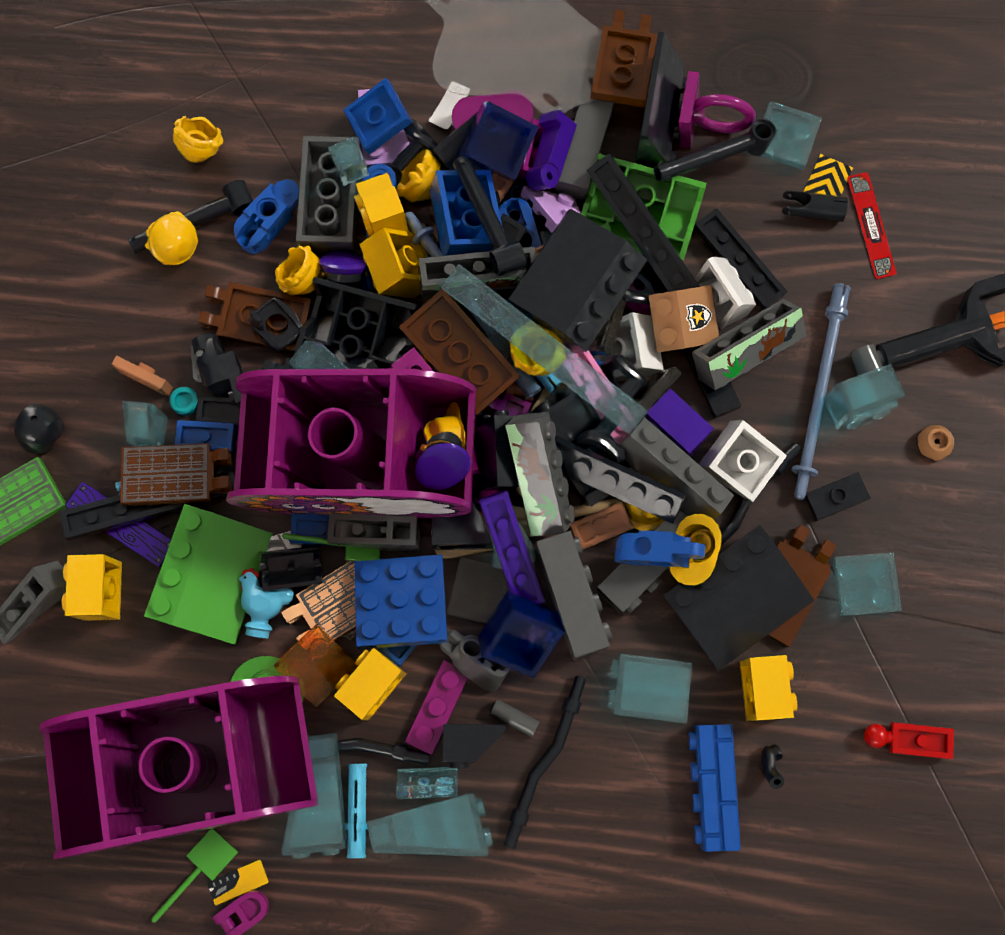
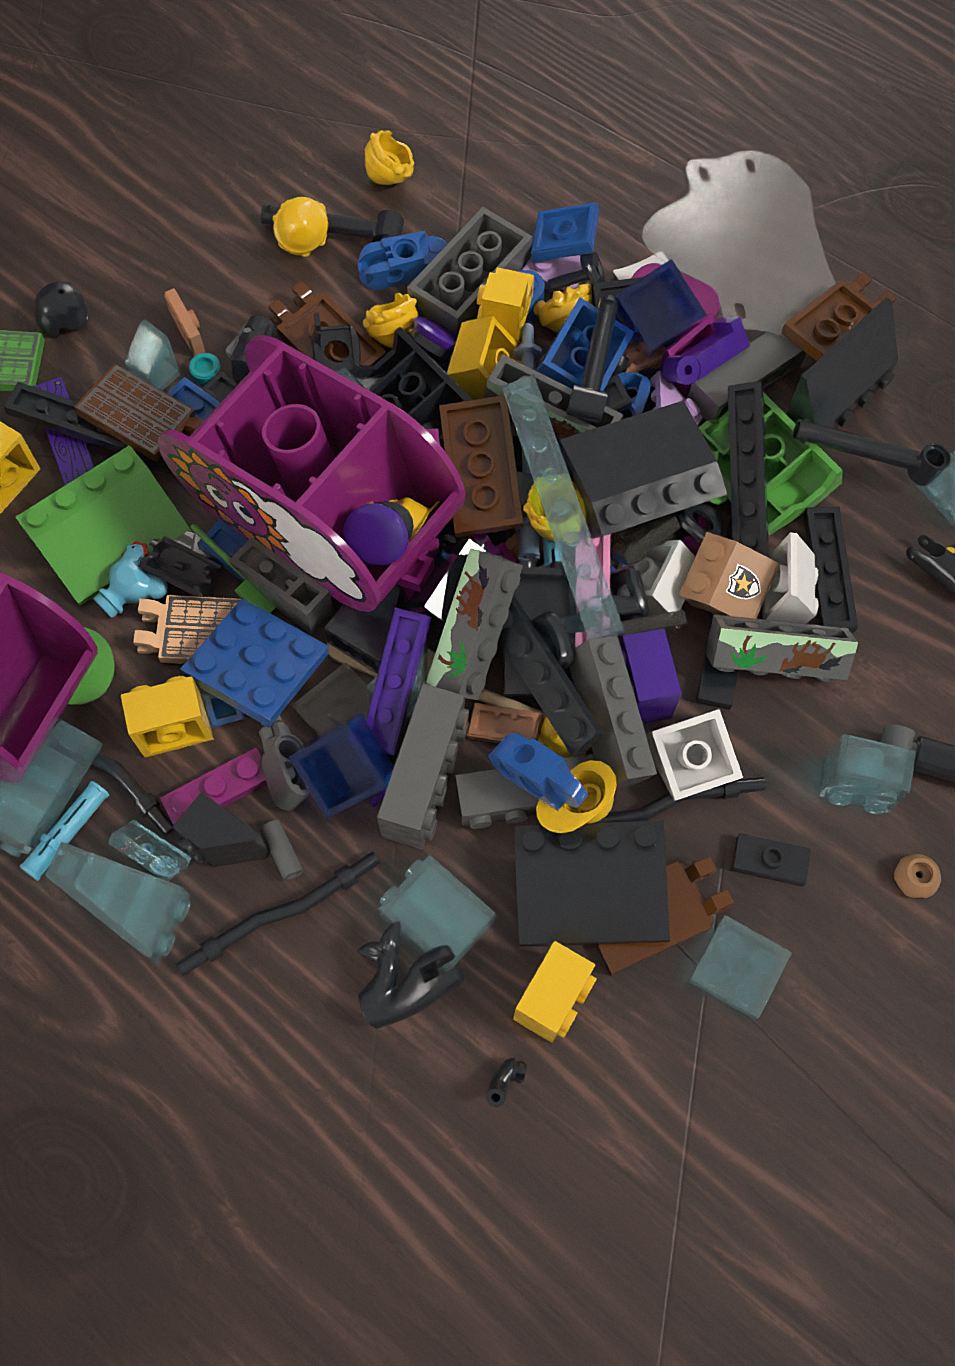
camera: 30 degrees right, 10 degrees down
clear orange plate [274,623,358,707] -> none
clear light blue brick [328,136,369,186] -> none
magenta tile [679,71,756,149] -> none
blue brick [688,724,741,852] -> none
sand blue bar [791,283,851,500] -> none
red plate [864,722,954,759] -> none
none -> black piece [357,921,464,1029]

